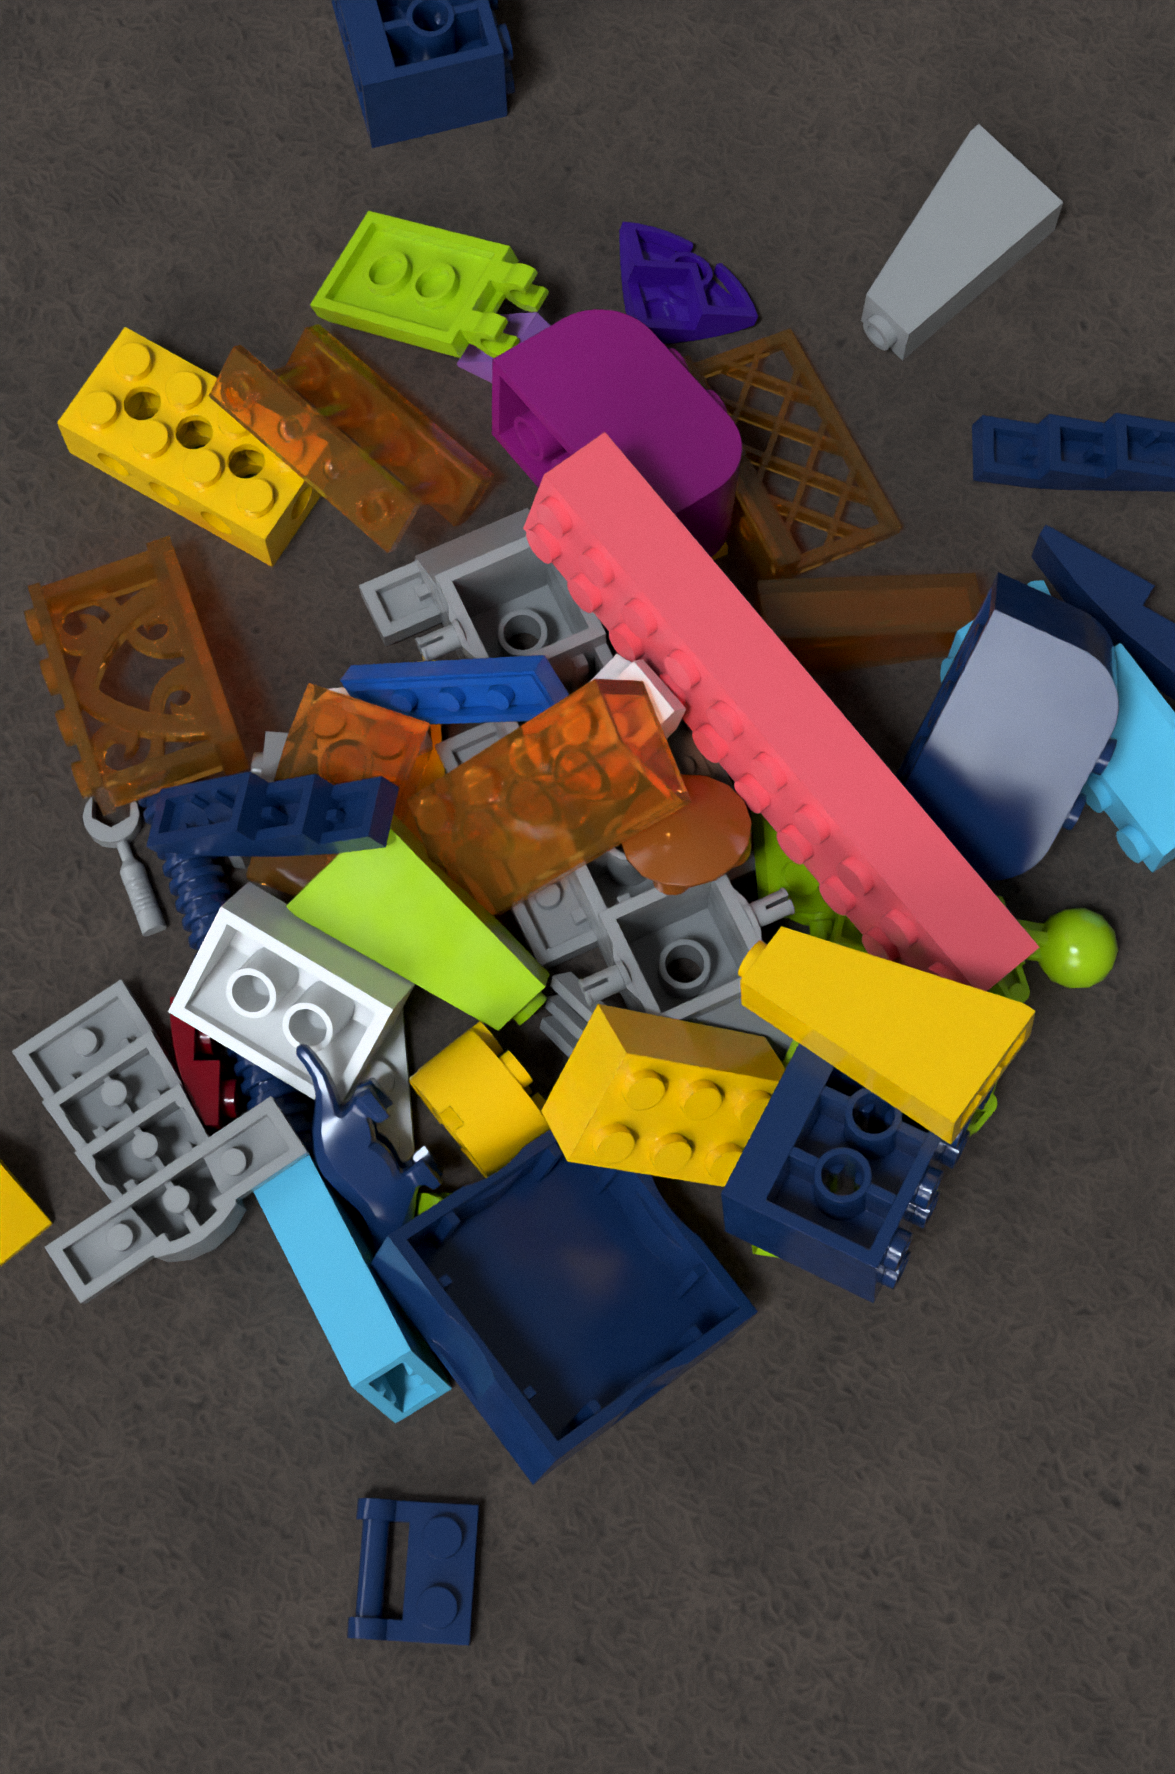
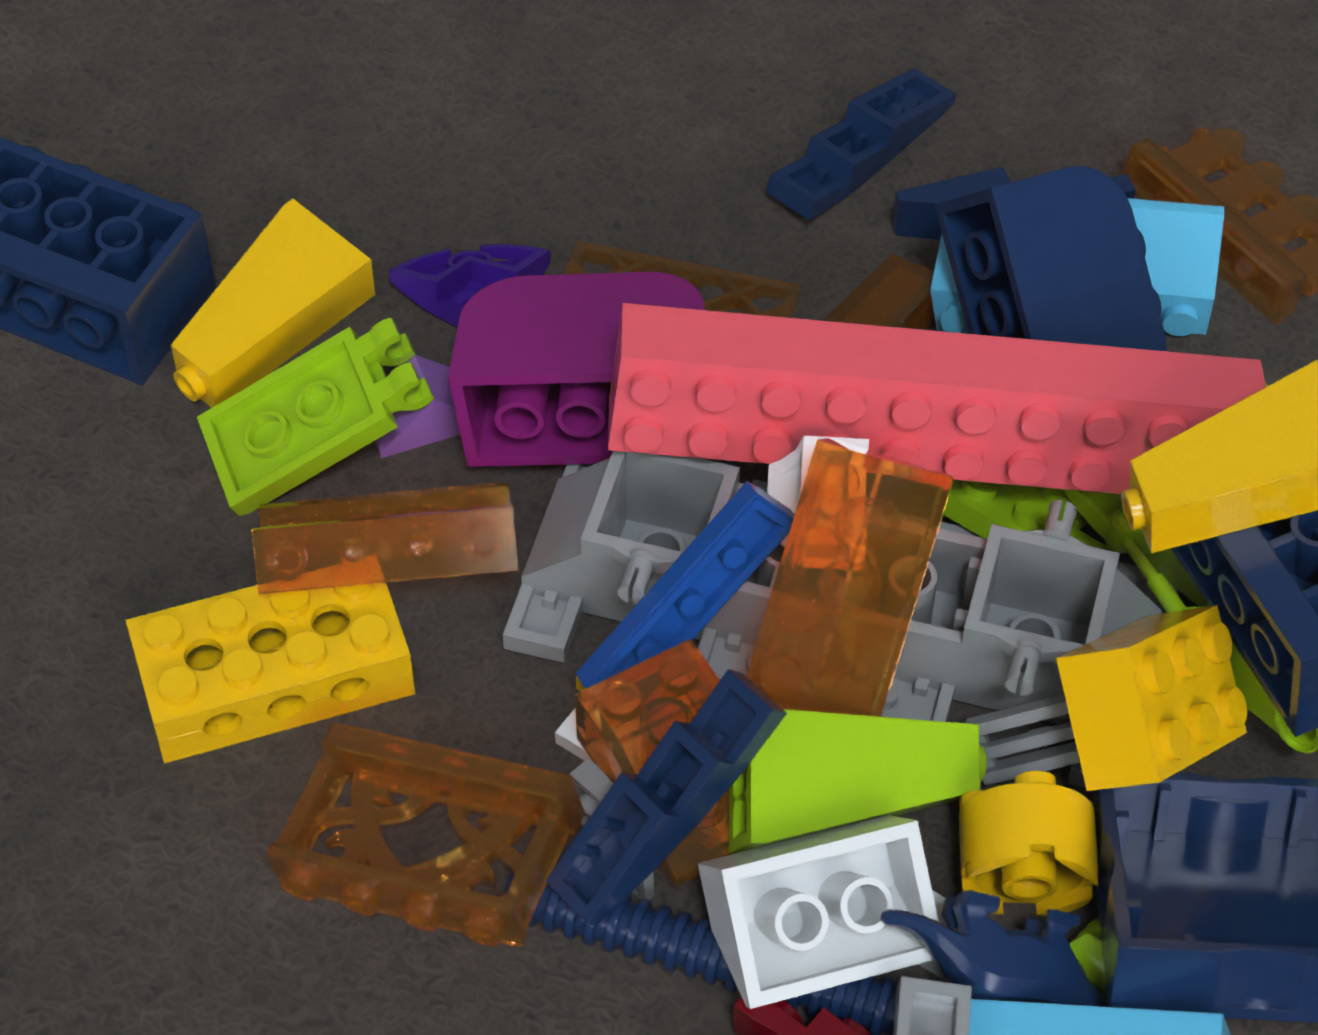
camera: 50 degrees left, 20 degrees down
light grey piece [83,795,167,937] -> none
dark orange dish [620,774,752,895] -> none
light grey slope [861,124,1063,361] -> none
none -> yellow slope [171,199,375,408]

